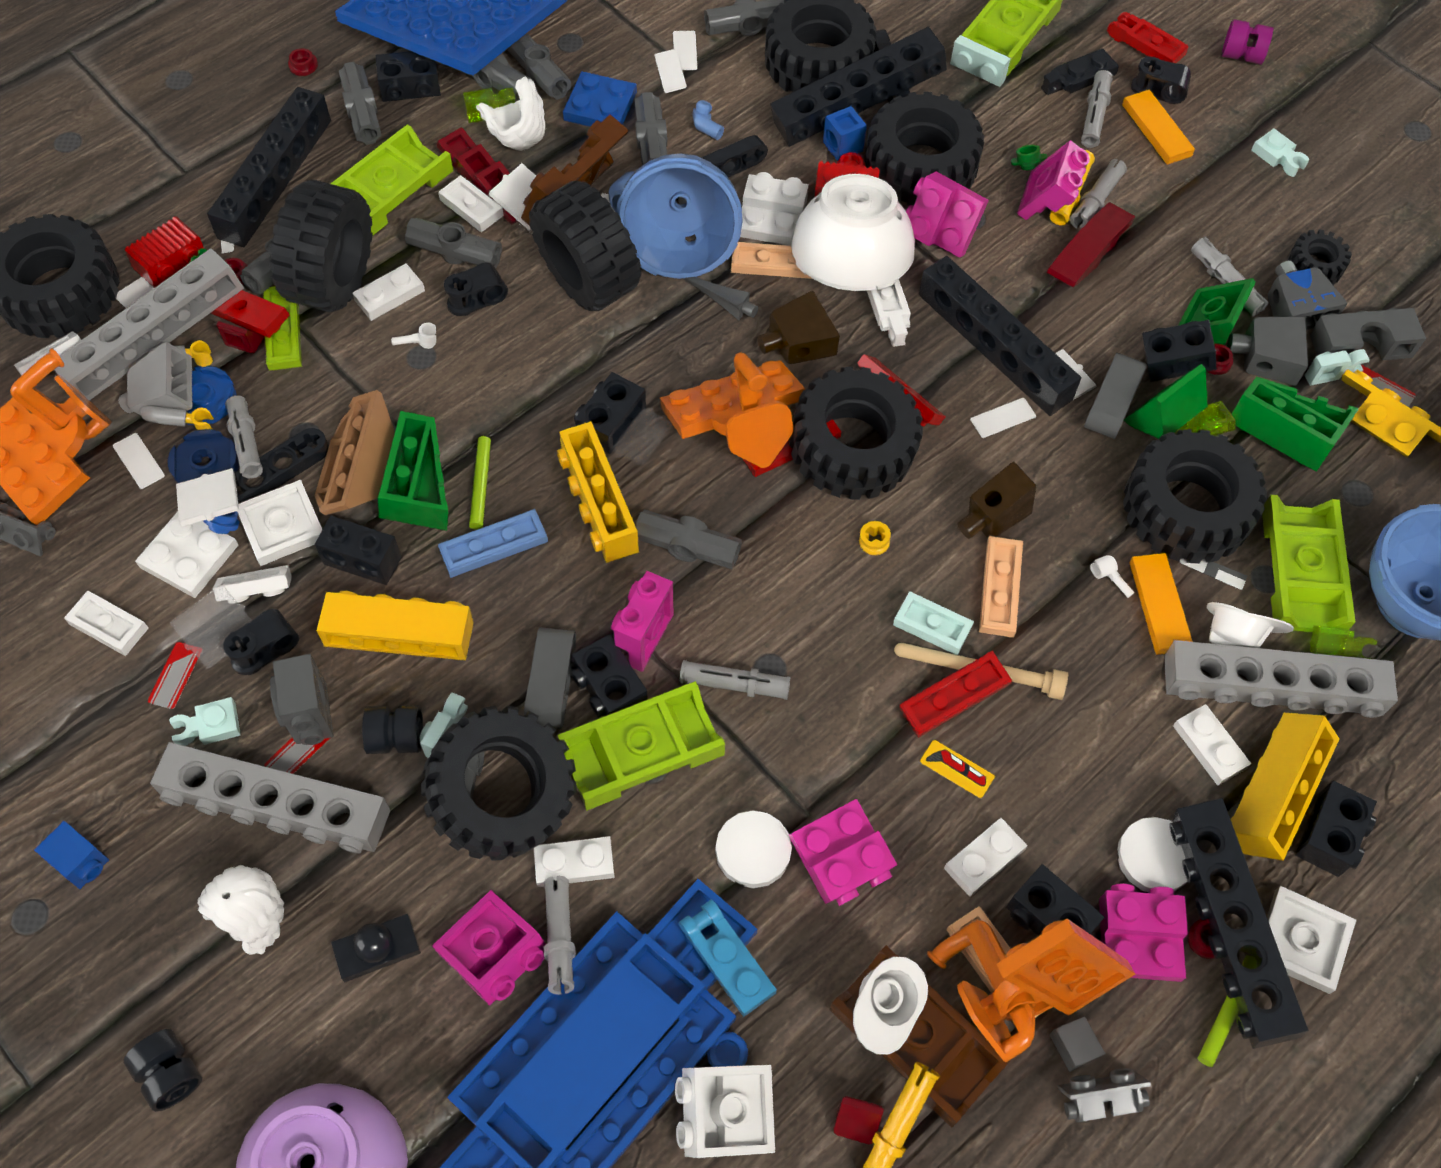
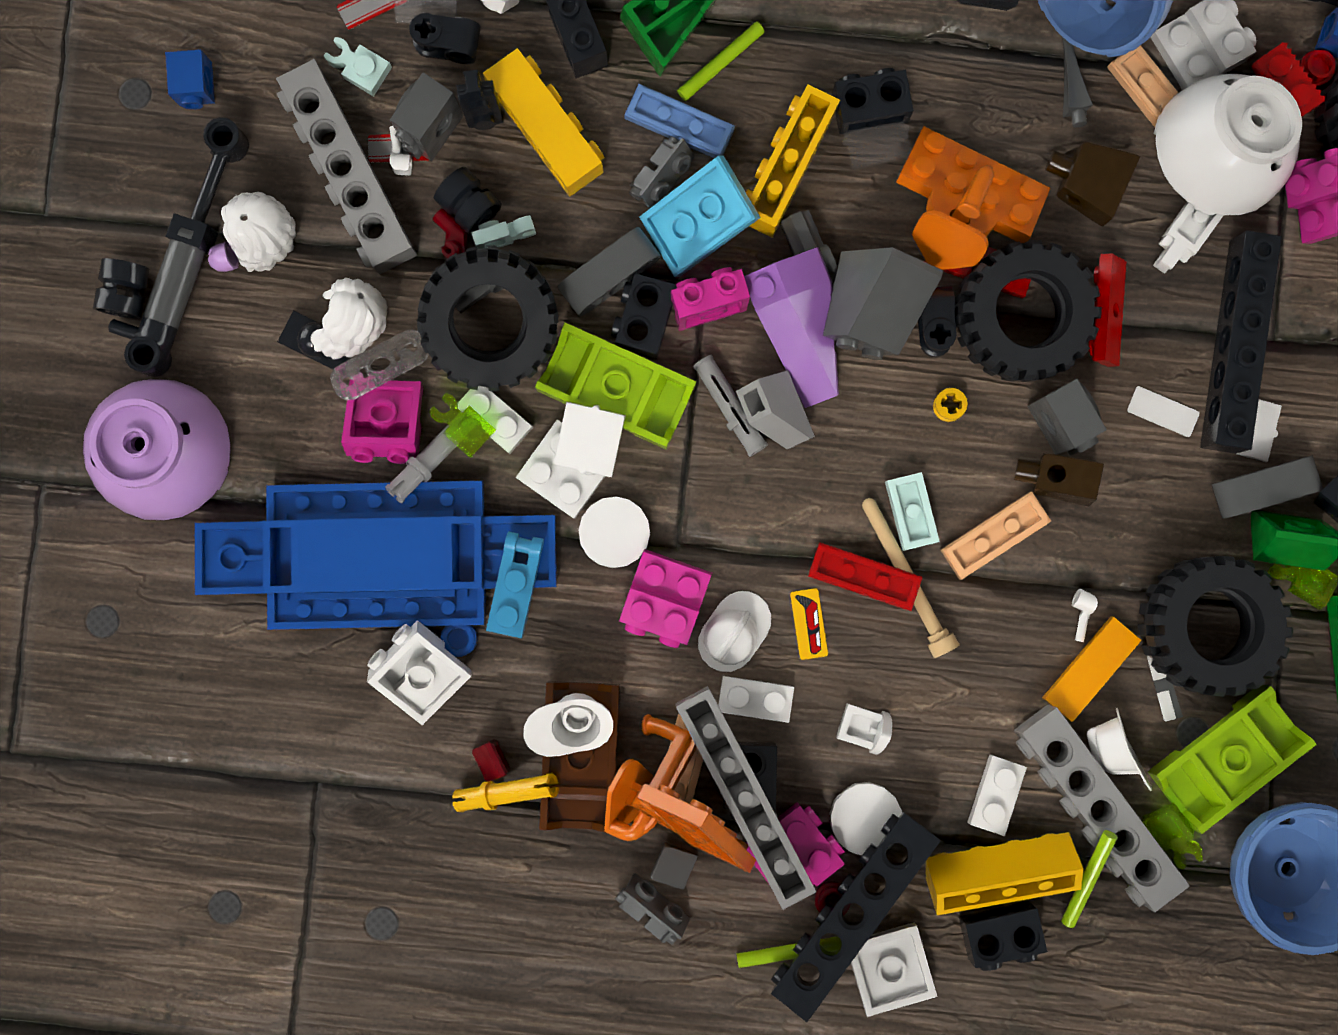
camera: 50 degrees right, 25 degrees up
none -> black piece [108,117,249,377]
none -> lavender hinge [208,241,239,272]
none -> white hair [311,277,388,359]
none -> clear beam [330,329,429,400]
none -> white hand [389,126,413,176]
none -> clear neon green plate [429,393,496,458]
none -> dark red arm [432,208,467,258]
none -> black hinge [456,70,503,130]
none -> white plate [516,420,605,519]
none -> white piece [554,402,626,477]
none -> dark grey hinge [629,136,695,209]
none -> medium azure tile [639,155,761,277]
none -> light grey brick [675,686,816,910]
none -> white piece [698,591,771,672]
none -> light grey slope [736,370,815,449]
none -> medium lavender wedge [744,247,839,408]
none -> dark grey slope [823,247,943,360]
none -> white tile [836,703,892,755]
none -> black piece [918,286,957,357]
none -> dark grey brick [1027,379,1107,456]
none -> lime bar [1061,830,1118,928]

